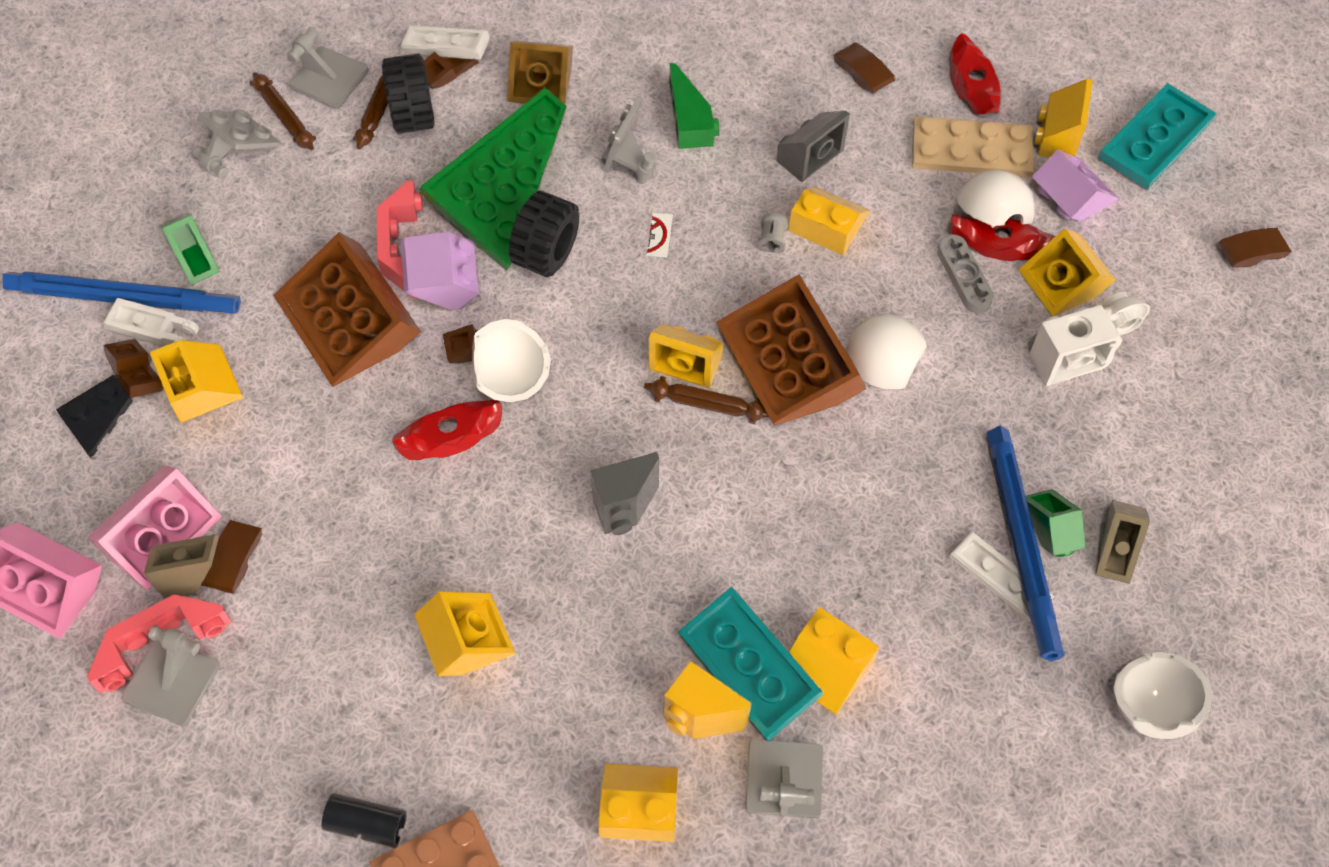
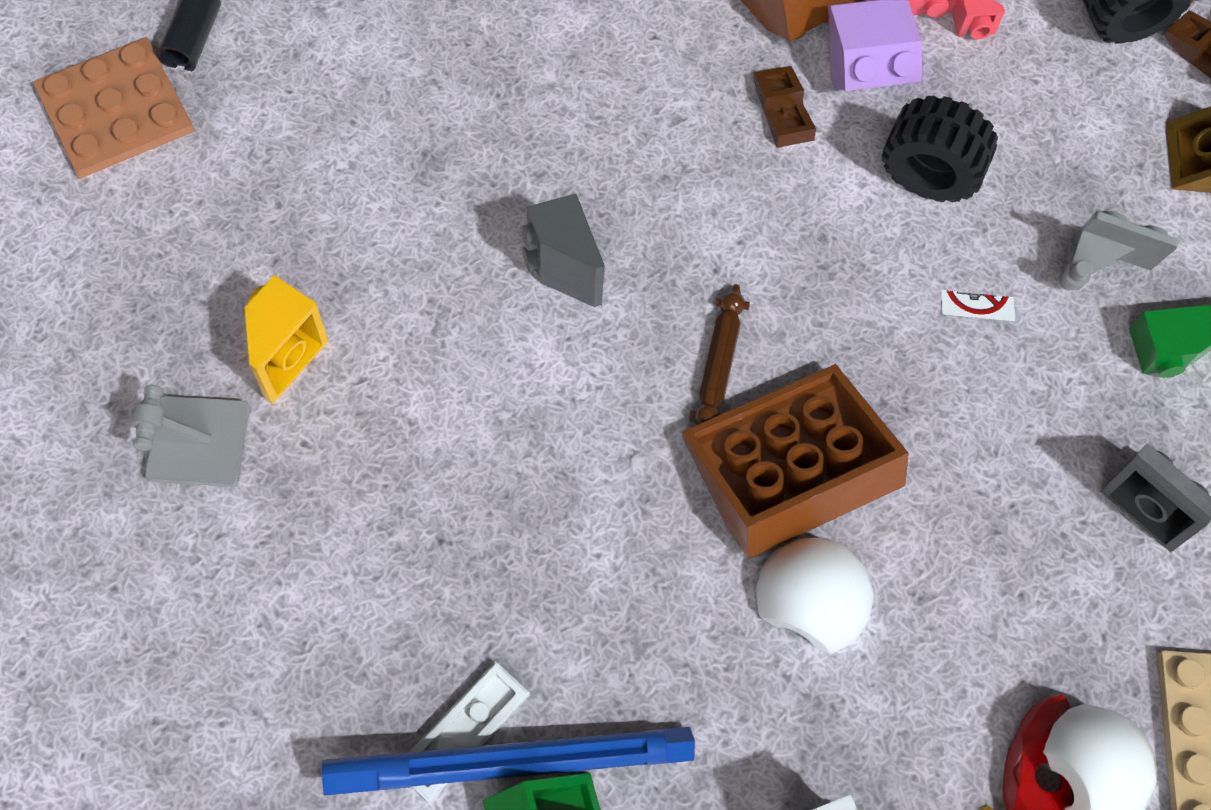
camera: 85 degrees right, 5 degrees up
red piece [392,400,502,461] -> none
yellow slope [414,592,515,676] -> none
green wing [419,88,567,270] -> none
white cylinder [472,319,551,403] -> none
yellow slope [598,763,678,842] -> none
yellow slope [649,324,723,389] -> none
teal plate [678,586,824,741] -> none
light grey bush [757,213,789,253] -> none
yellow slope [788,187,870,255] -> none
yellow slope [789,607,880,715] -> none
light grey beam [938,234,994,314] -> none

